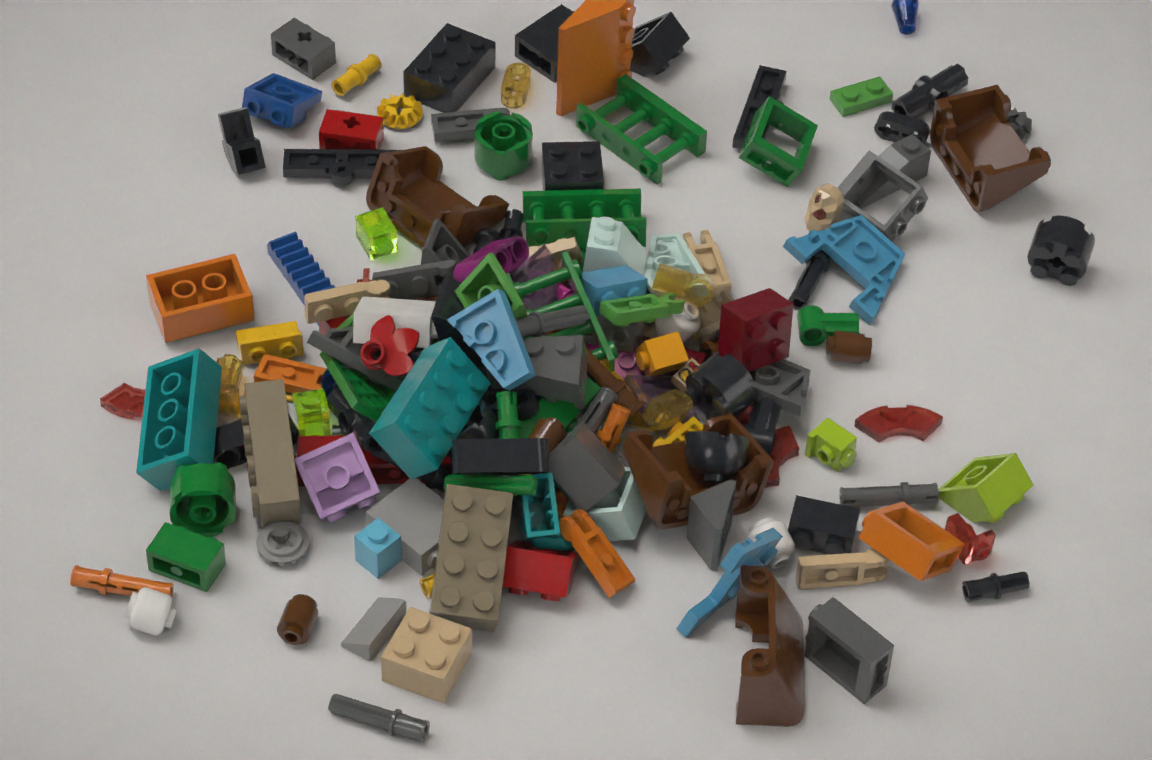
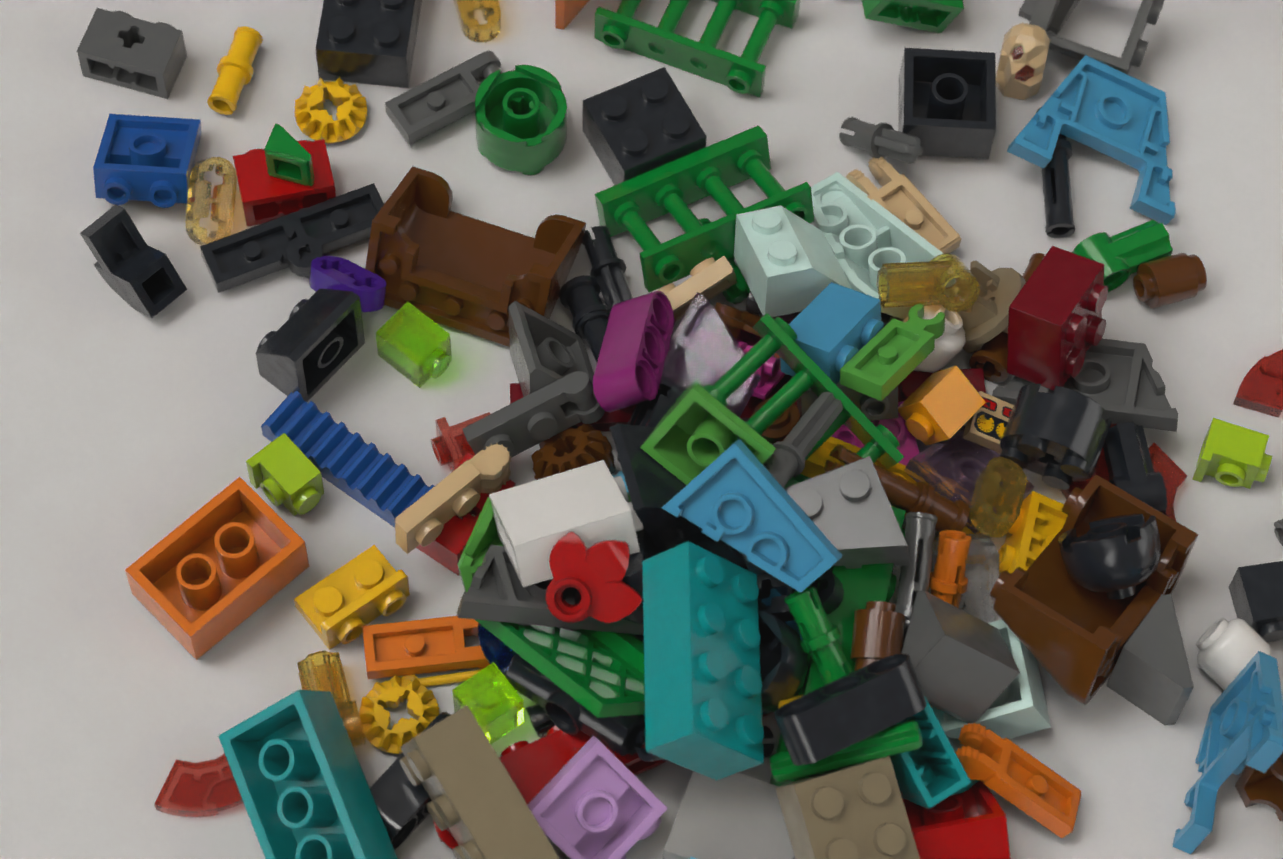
camera: 25 degrees left, 15 degrees up
none -> clear yellow beam [185,157,237,245]
none -> lime brick [246,433,324,516]
none -> black slope [255,288,365,402]
none -> green slope [264,123,315,186]
none -> dark purple beam [309,256,386,312]
none -> dark grey axle [839,117,923,164]
none -> black brick [898,48,996,159]

